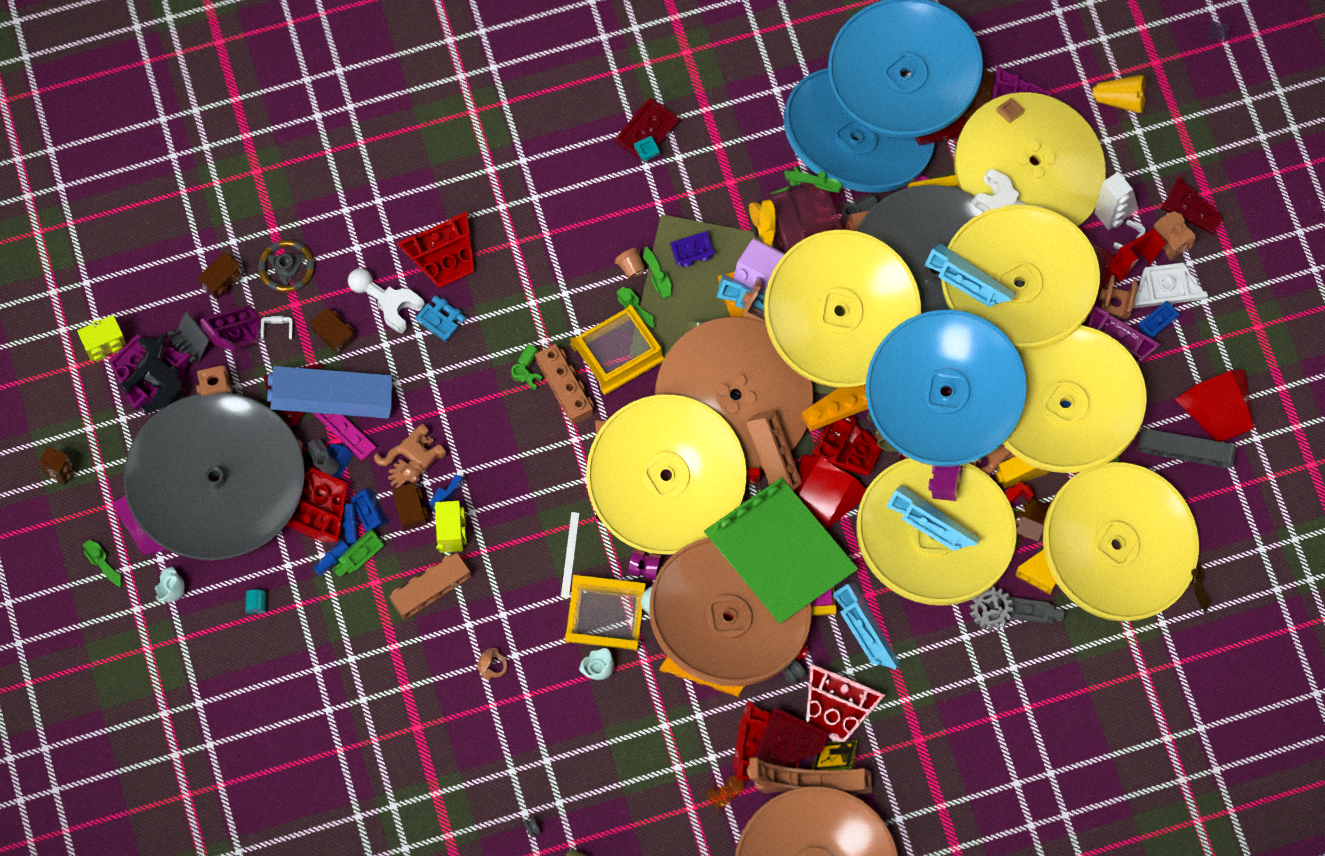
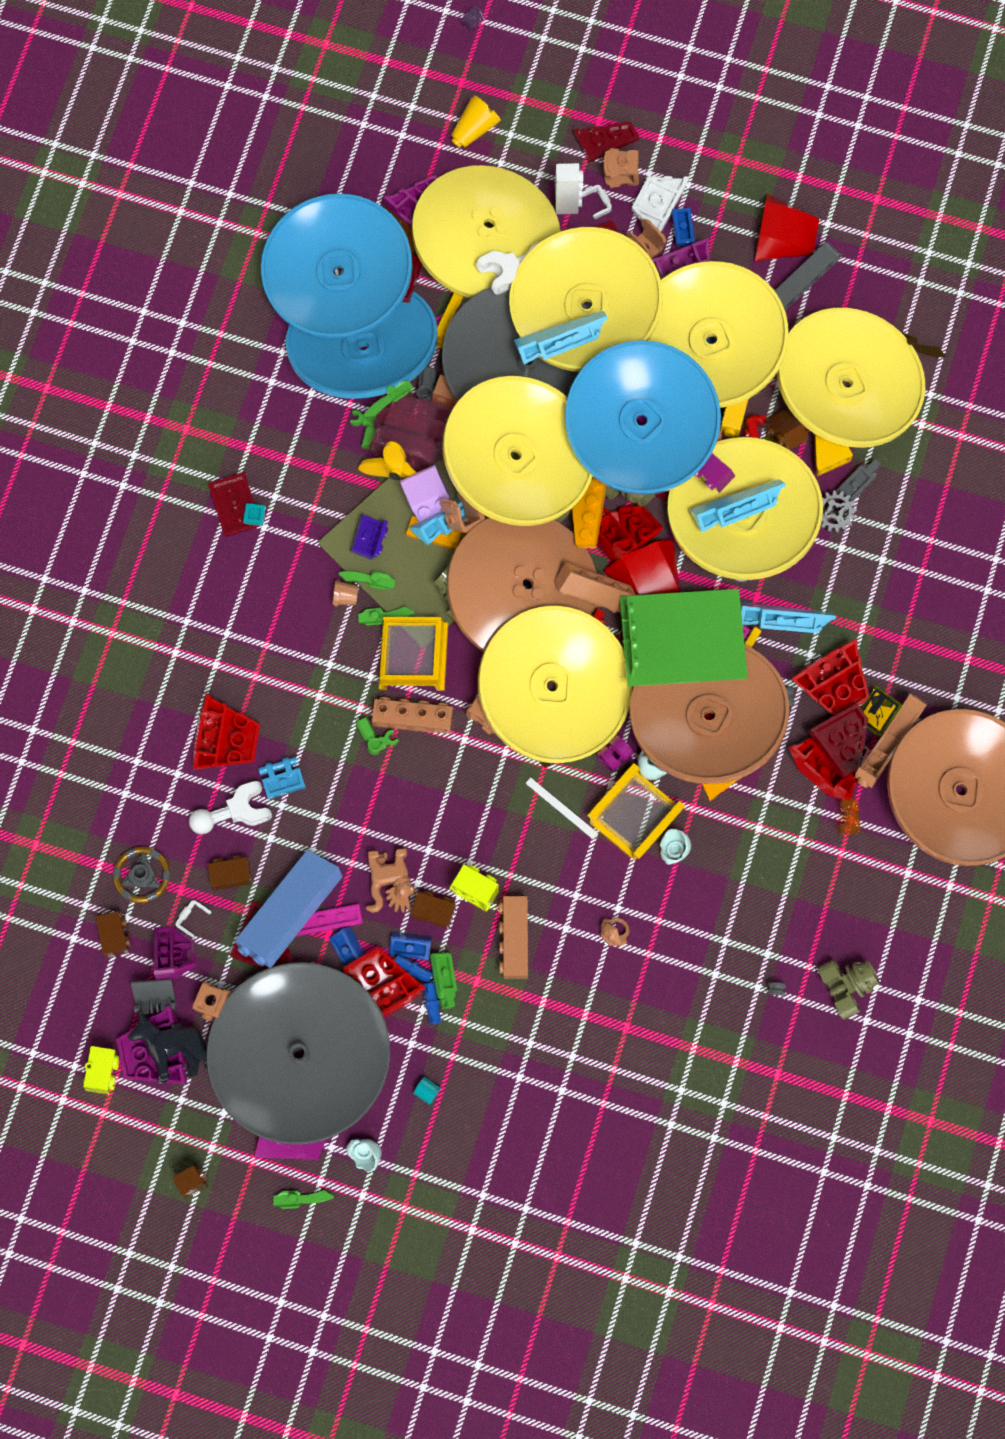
camera: 55 degrees left, 5 degrees up
dark grey piece [307,439,339,476] -> none
blue slope [429,474,464,512] -> none
medium nougat tile [996,98,1024,123] -> none
red panel [1108,228,1166,282] -> none

